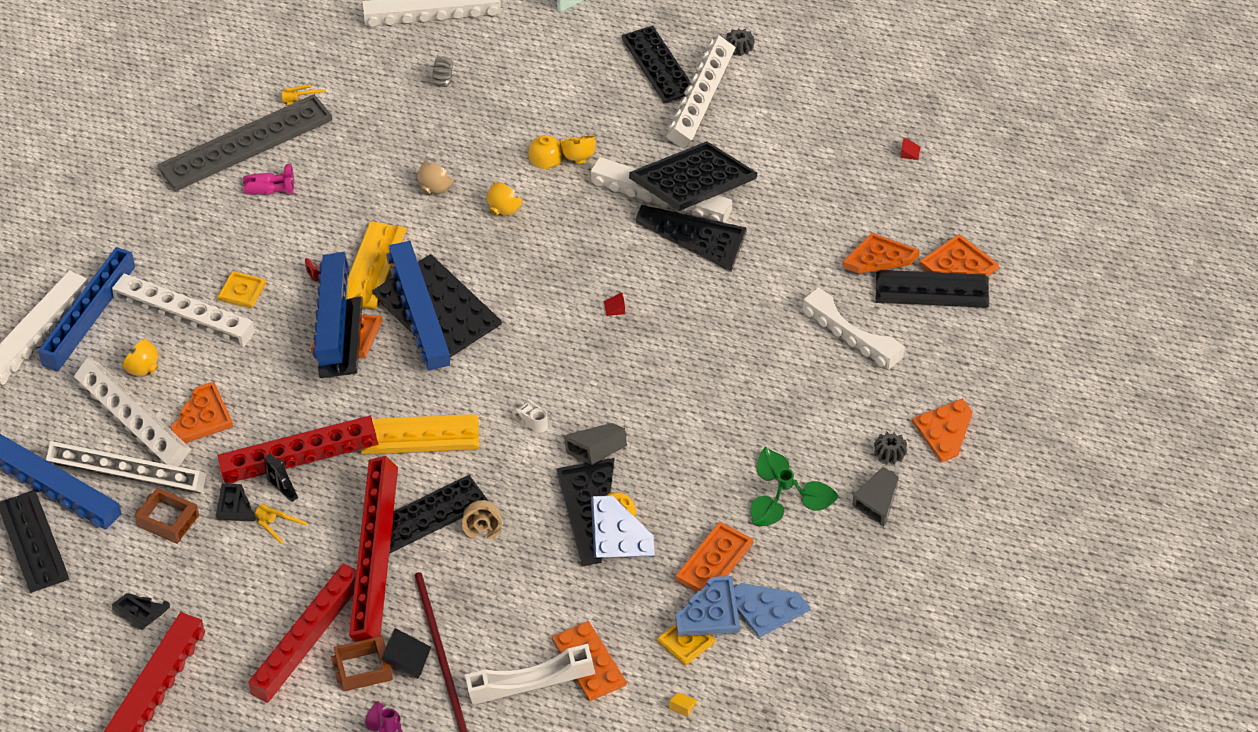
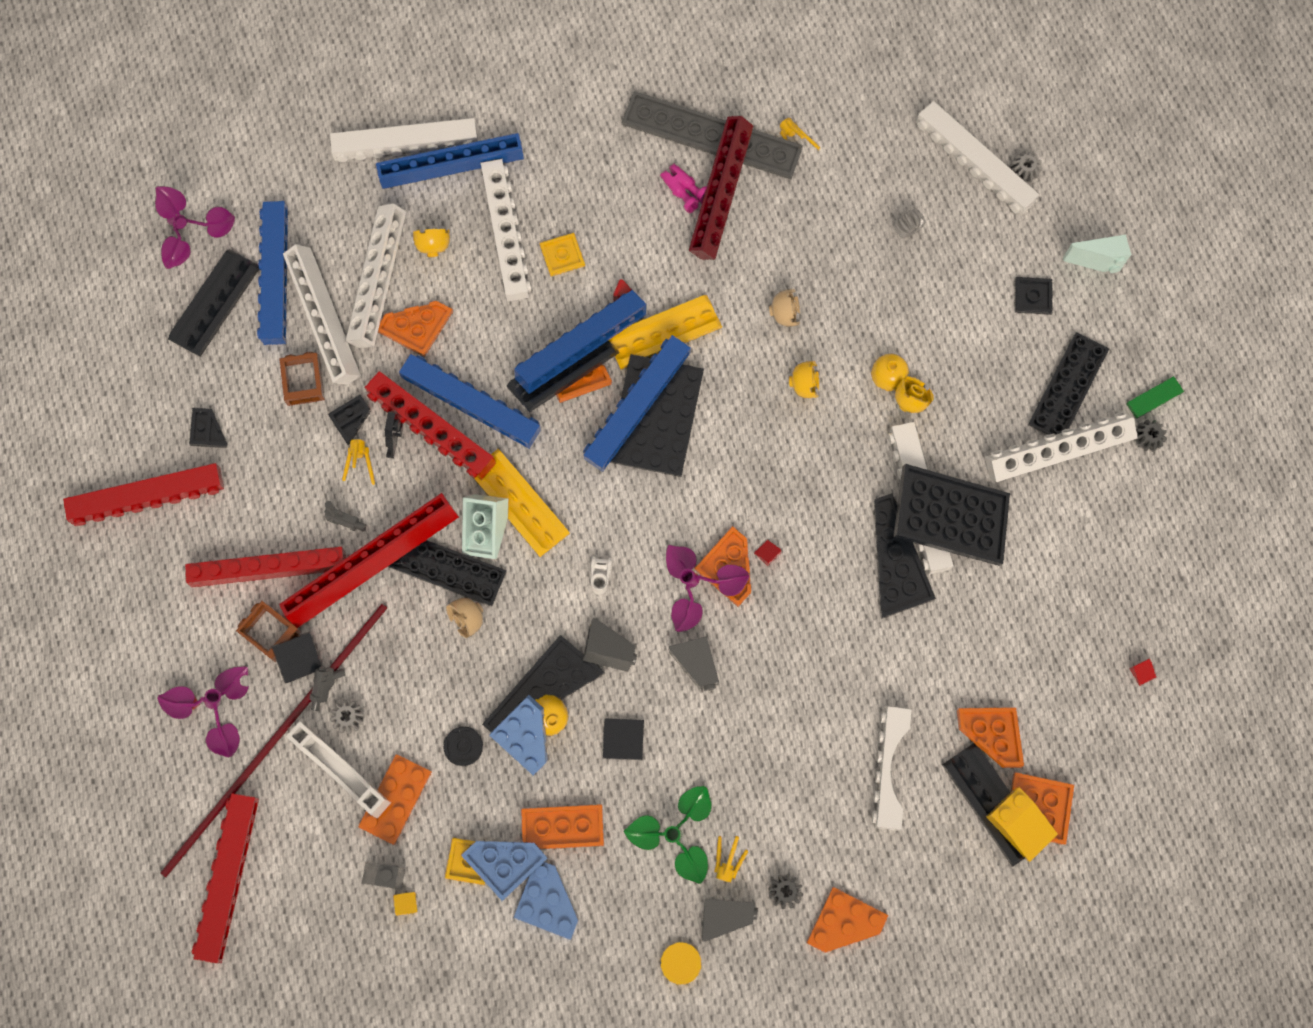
camera: 50 degrees right, 25 degrees up
none -> dark grey piece [309,667,345,711]
none -> dark grey piece [324,501,367,532]
none -> light grey gear [330,700,365,734]
none -> dark grey slope [361,863,406,890]
none -> blue brick [399,354,541,449]
none -> black tile [443,726,483,767]
none -> light aqua slope [462,494,508,559]
none -> black tile [603,718,644,760]
none -> yellow tile [661,942,701,984]
none -> magenta plant [666,545,749,632]
none -> dark grey slope [668,636,719,691]
none -> dark red brick [688,115,754,260]
none -> orange plate [695,526,751,607]
none -> yellow plant [714,836,748,883]
none -> yellow slope [986,787,1058,862]
none -> black tile [1015,277,1053,315]
none -> green tile [1126,376,1184,419]

